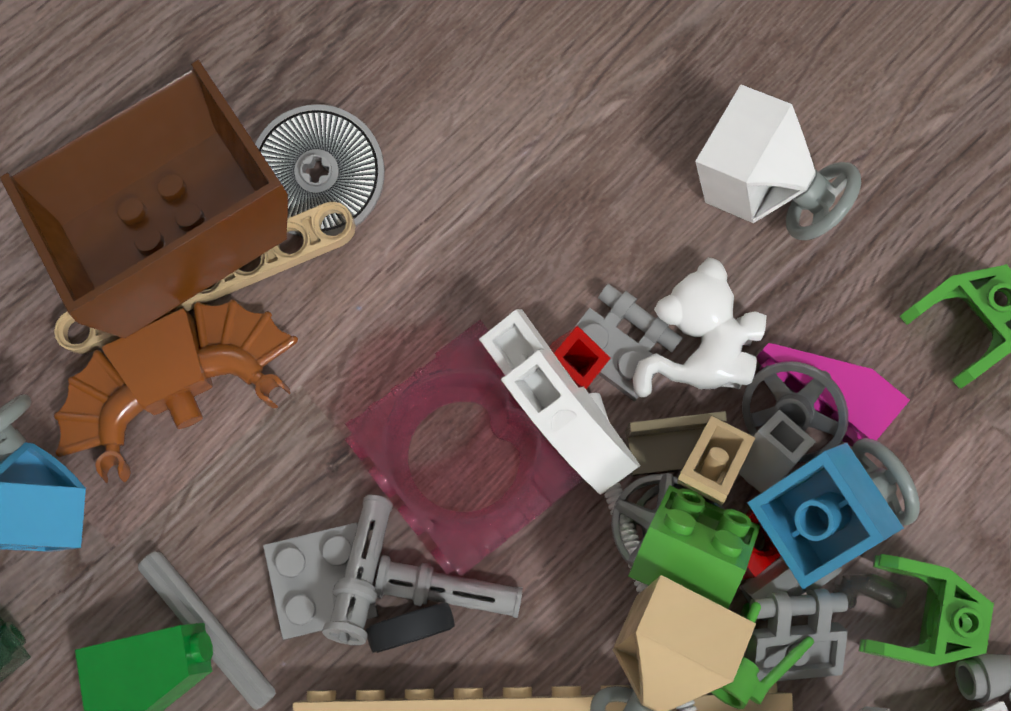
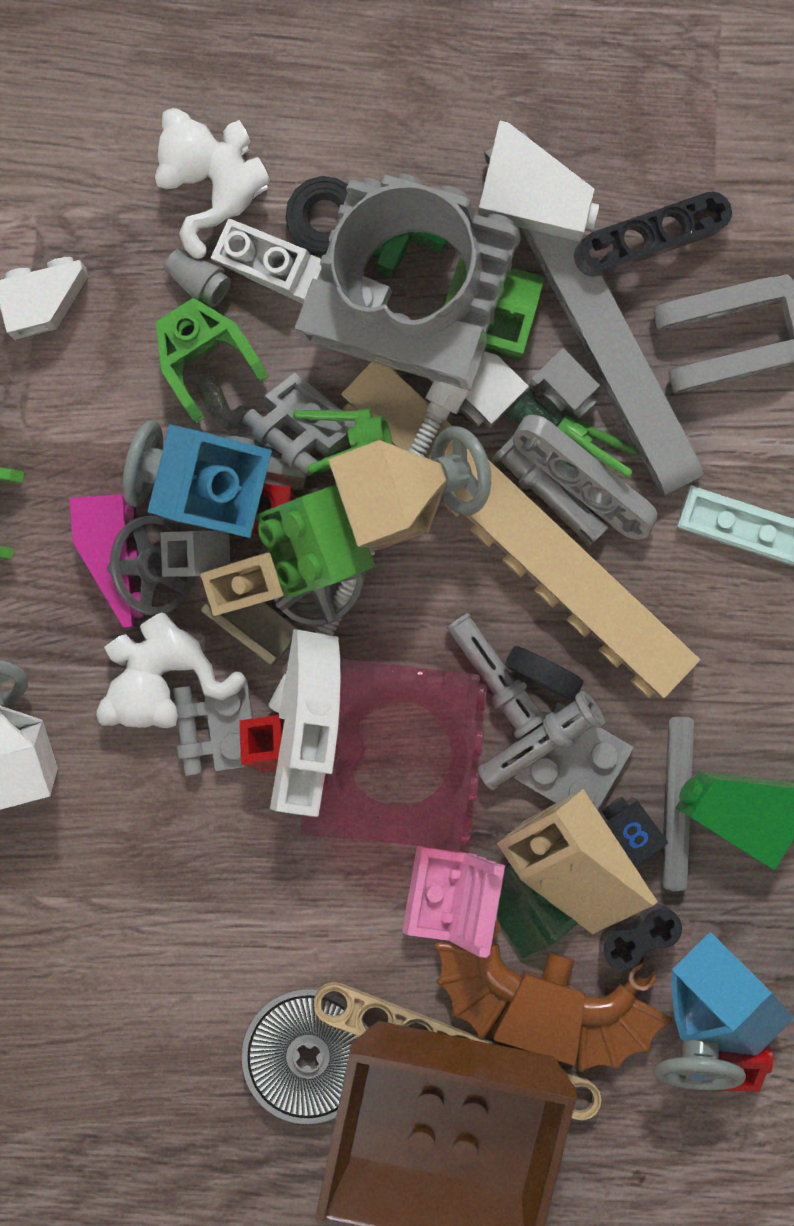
camera: 135 degrees left, 10 degrees up
none -> bright pink plate [402,845,505,958]
none -> tan slope [497,789,658,934]
none -> clear green panel [497,863,578,958]
none -> black axle [599,904,682,970]
none -> black brick [601,796,669,868]

